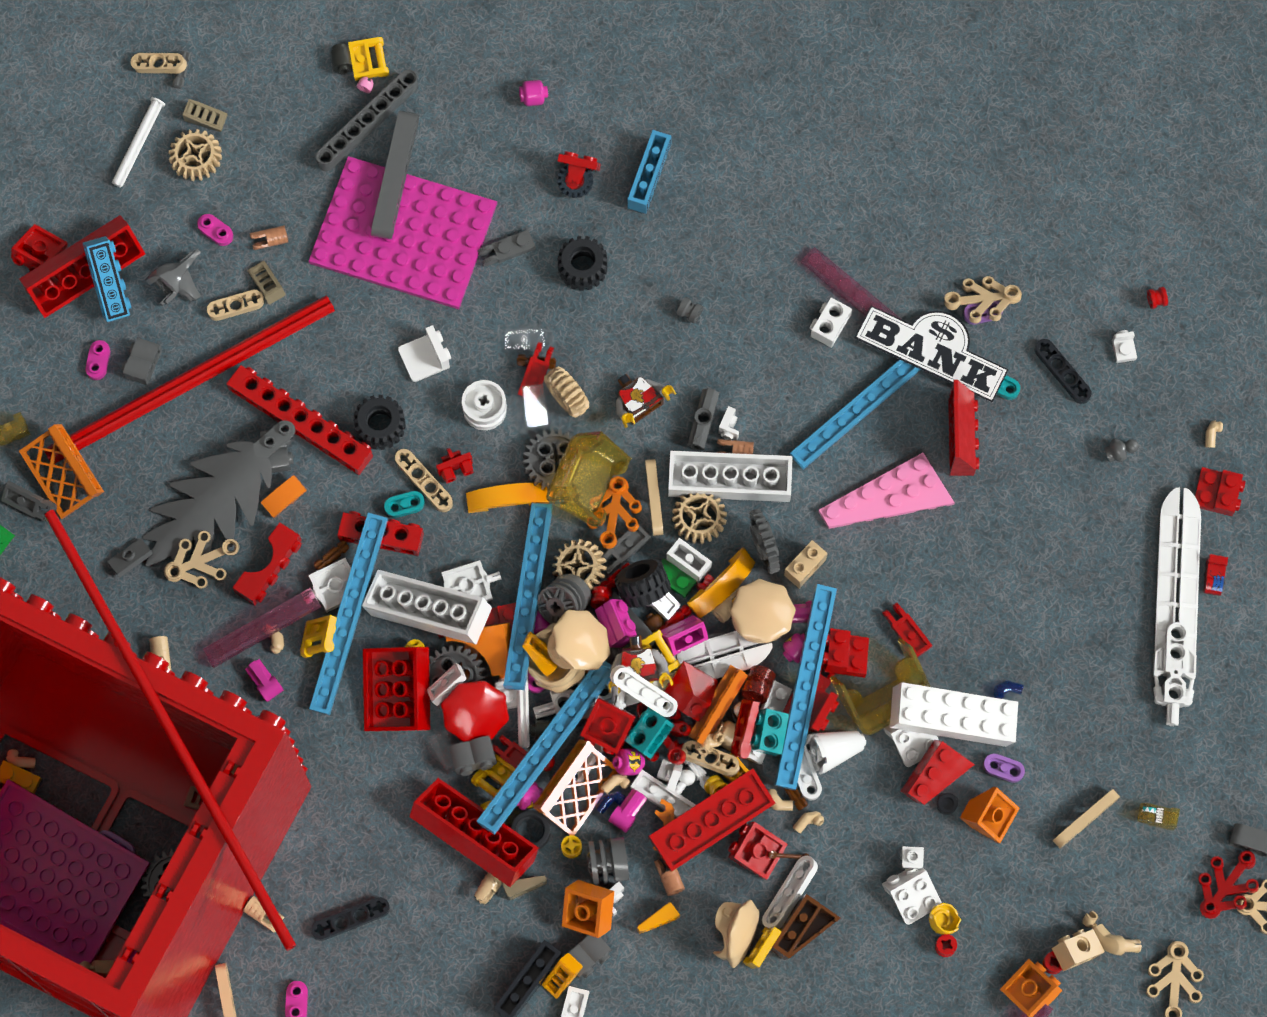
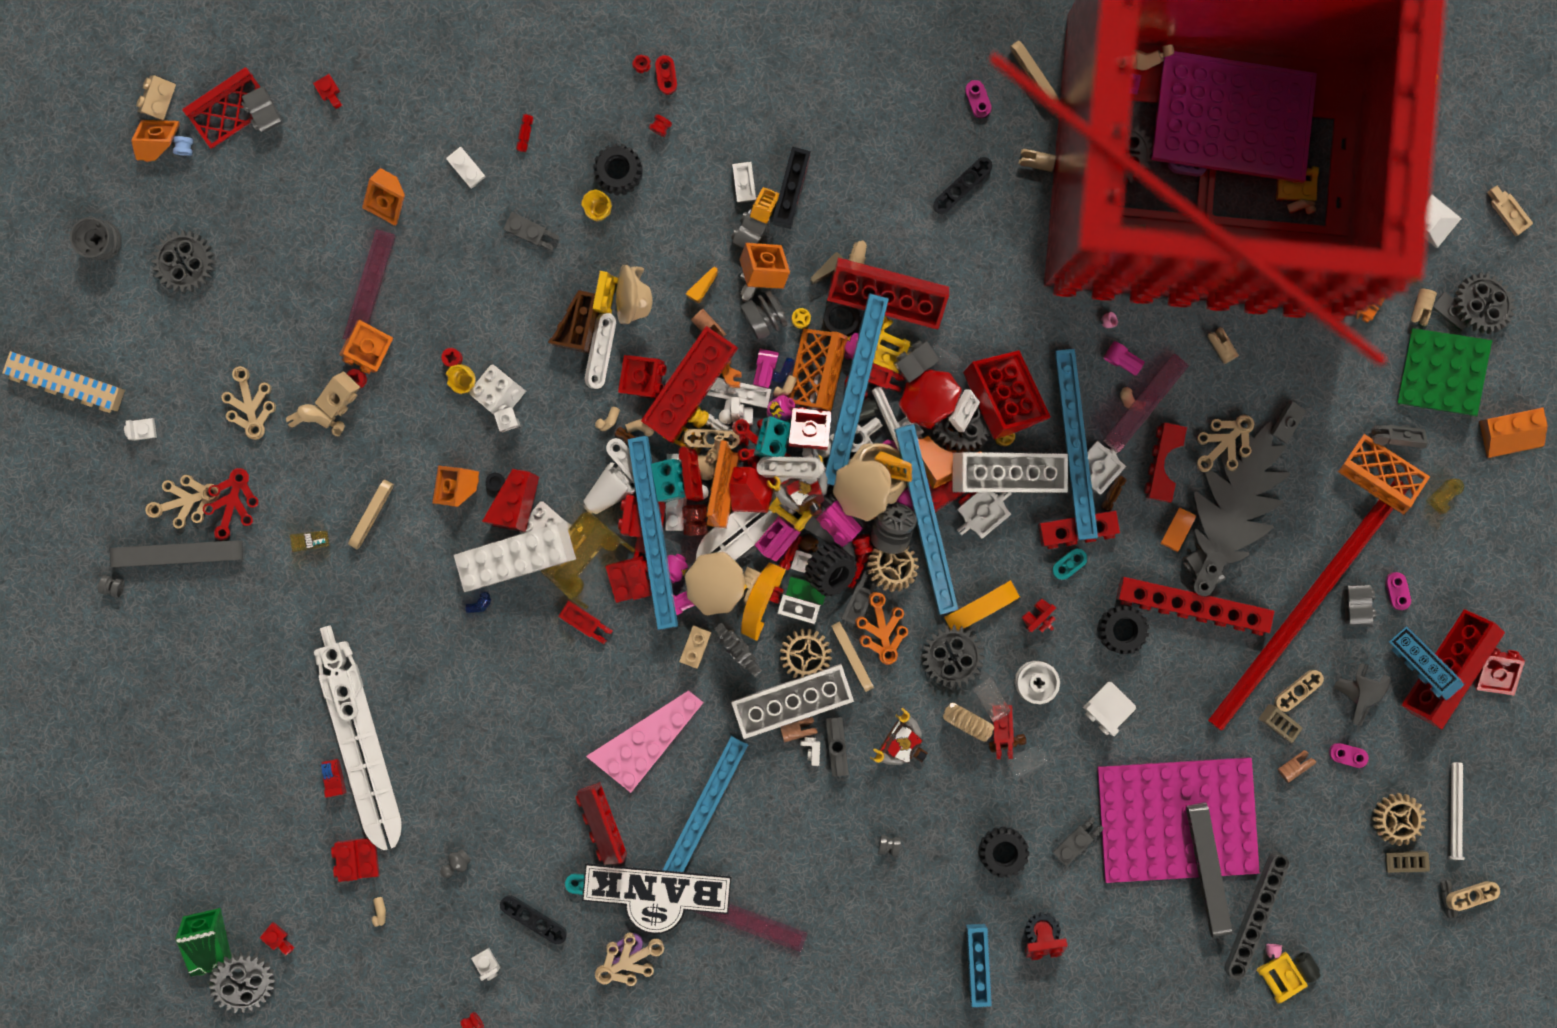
camera: 155 degrees right, 15 degrees up
yellow plate [300,615,337,658] -> none
tan beam [395,449,453,512] -> none
dark pink head [519,80,548,106] -> none
clear yellow windscreen [546,431,631,527] -> none
reddish brown hinge [768,850,809,859] -> none
white brick [810,298,852,348] -> none
medium lavender plate [983,754,1025,783] -> none

